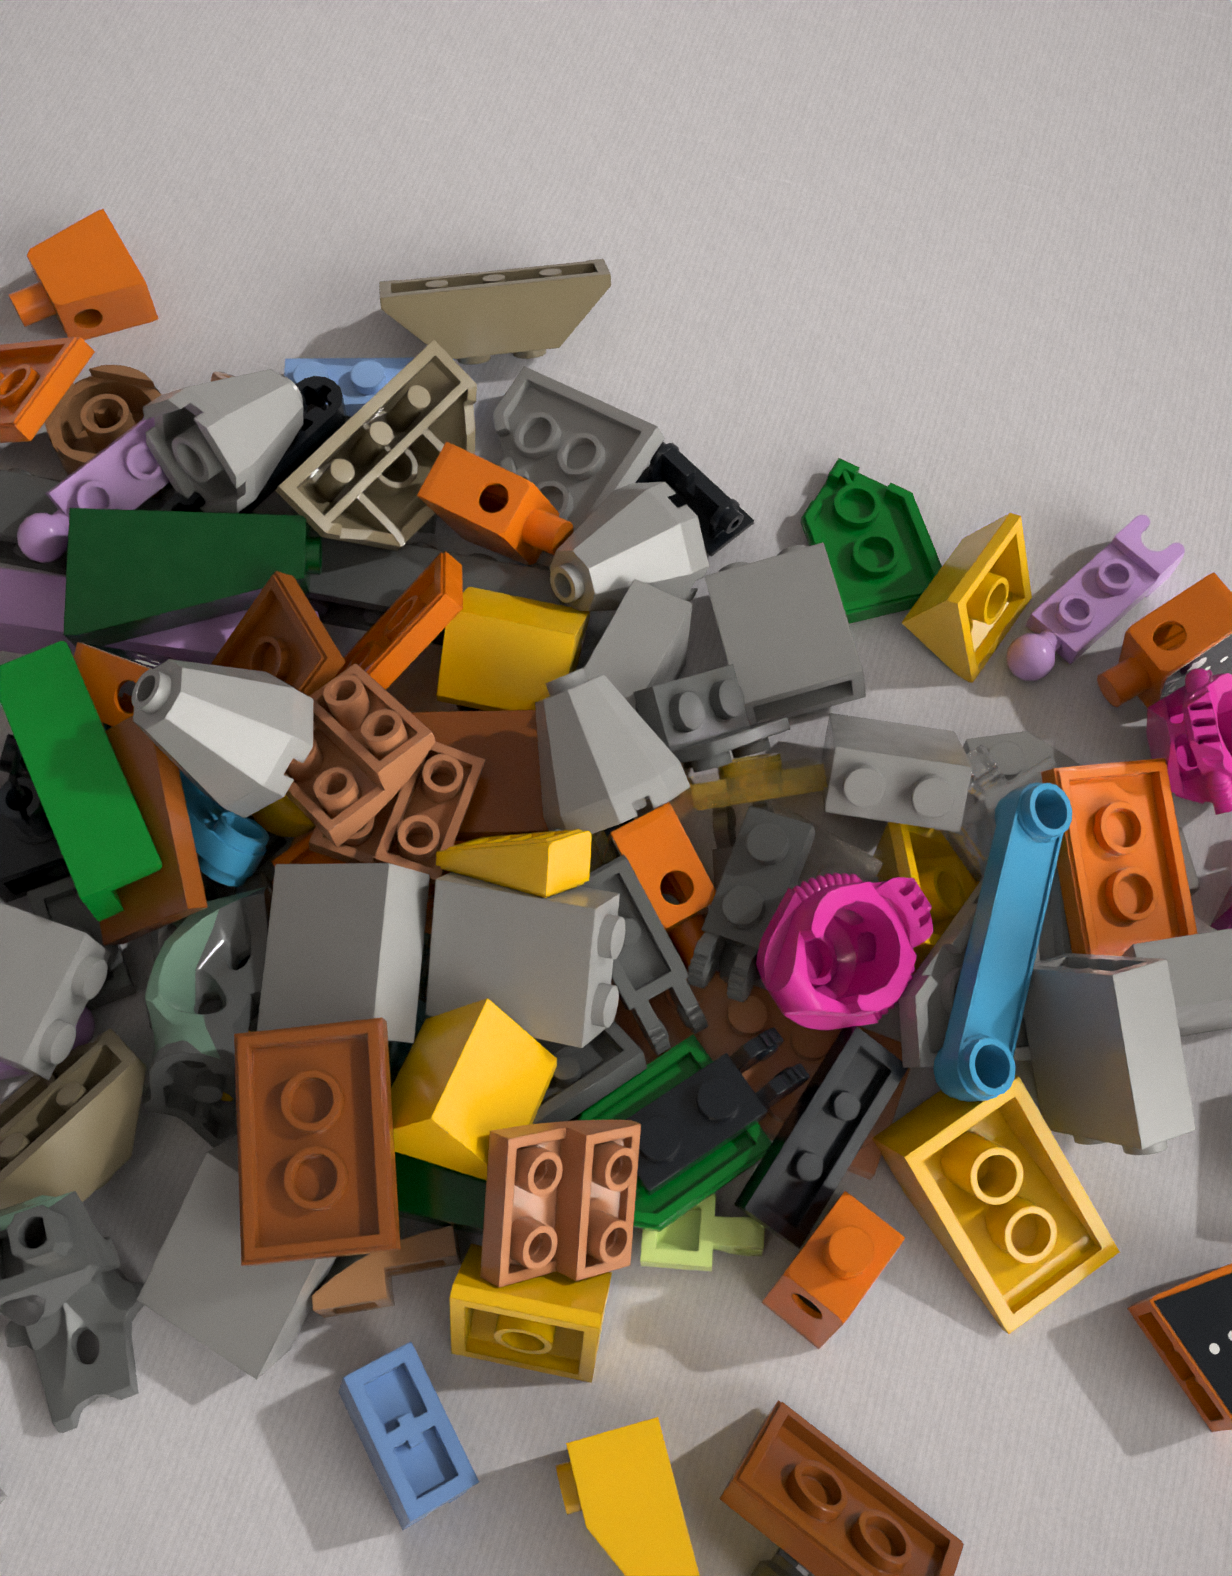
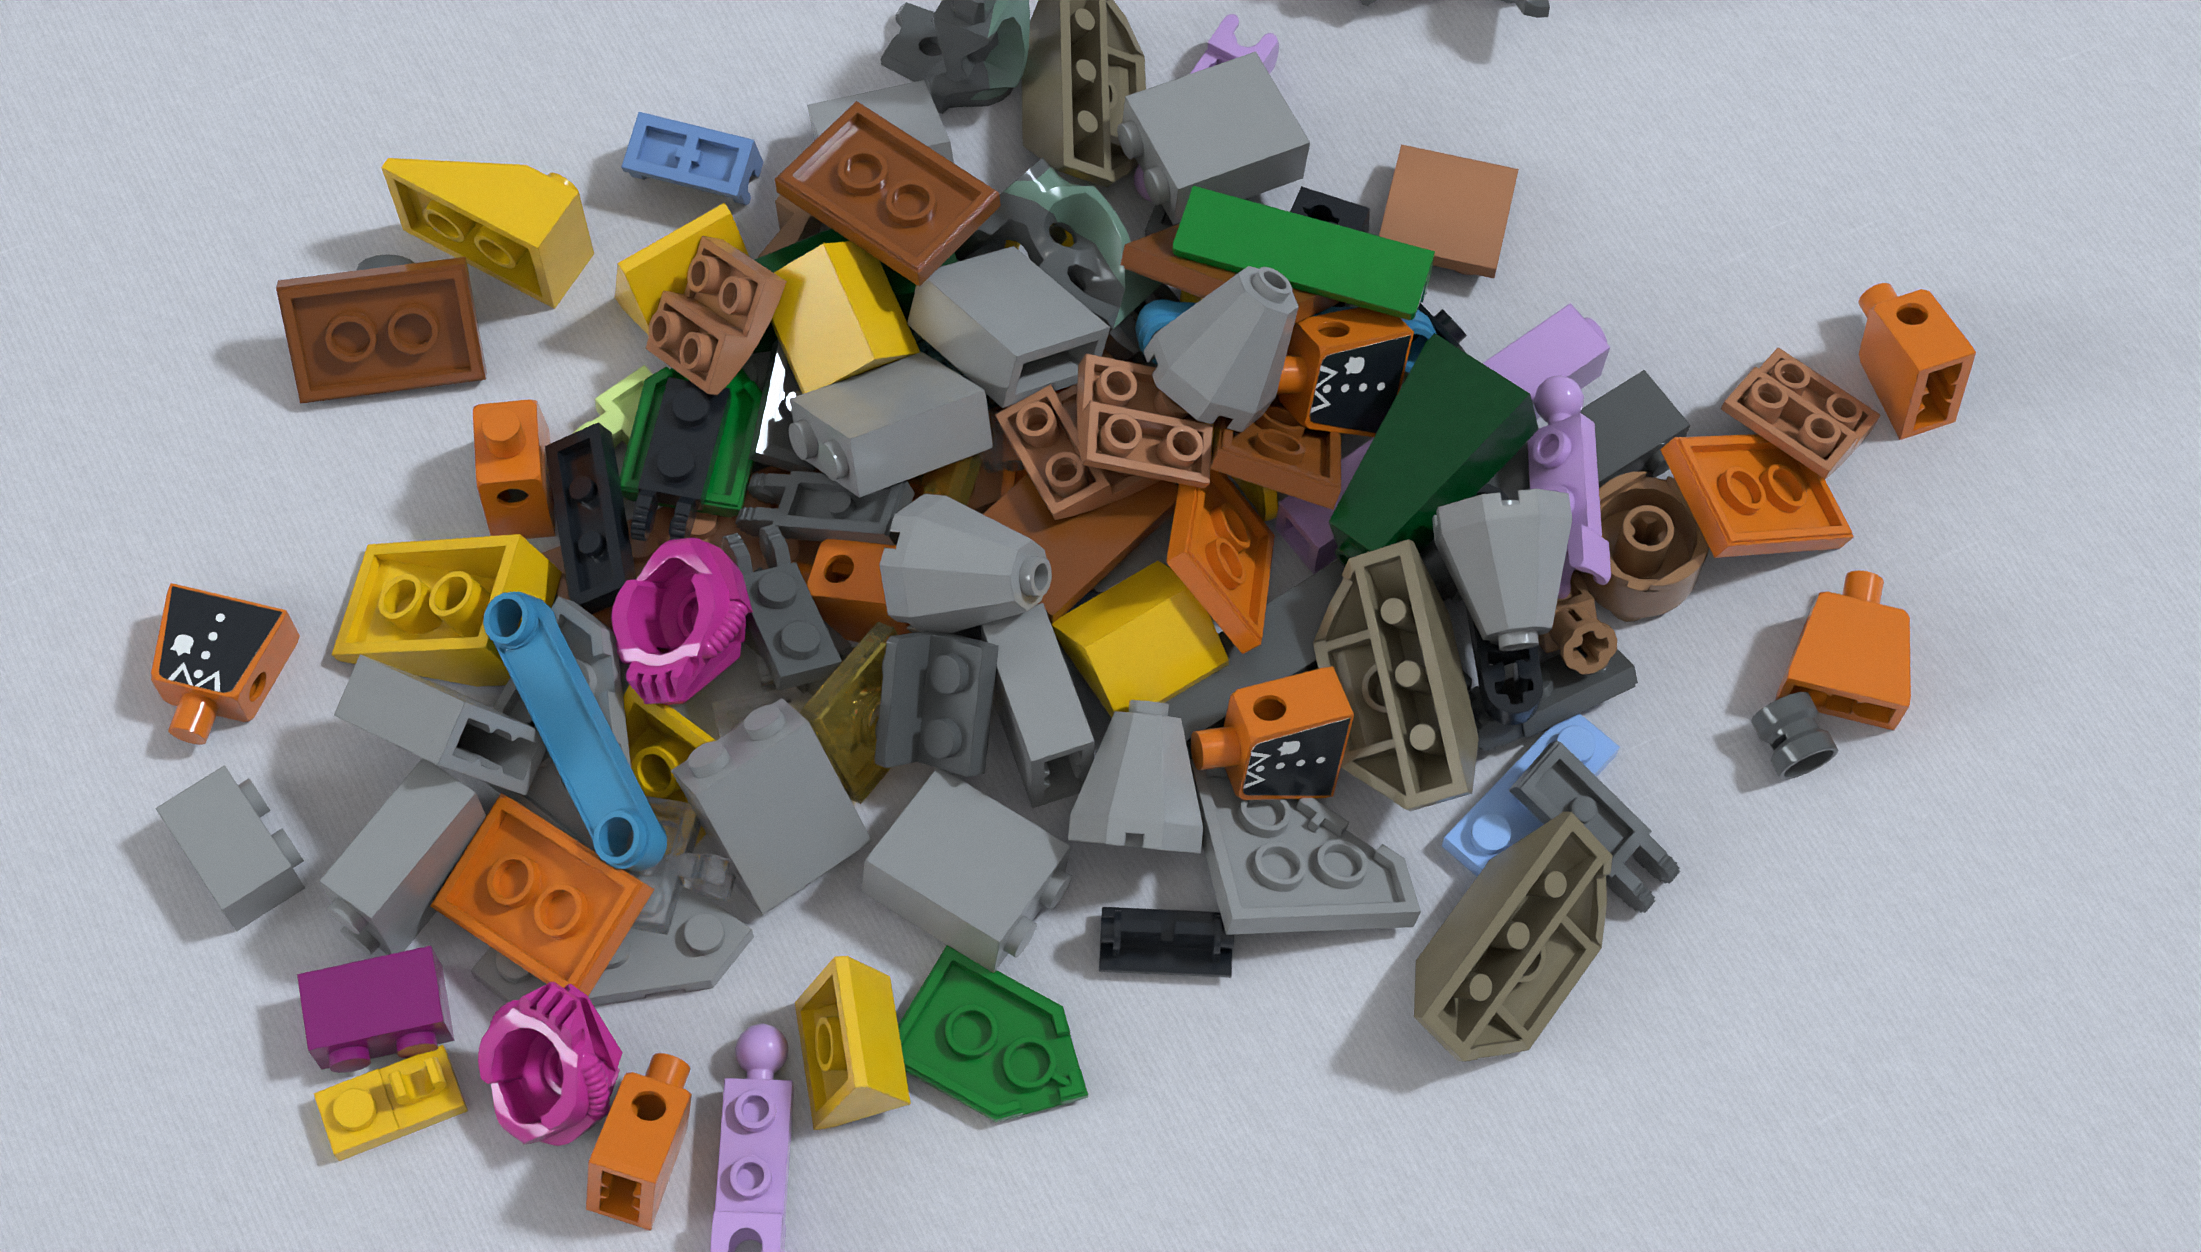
camera: 135 degrees right, 0 degrees up
yellow slope [436,829,592,898] -> none
none -> dark grey hinge [1509,741,1680,913]
none -> dark grey wheel [1751,692,1839,780]

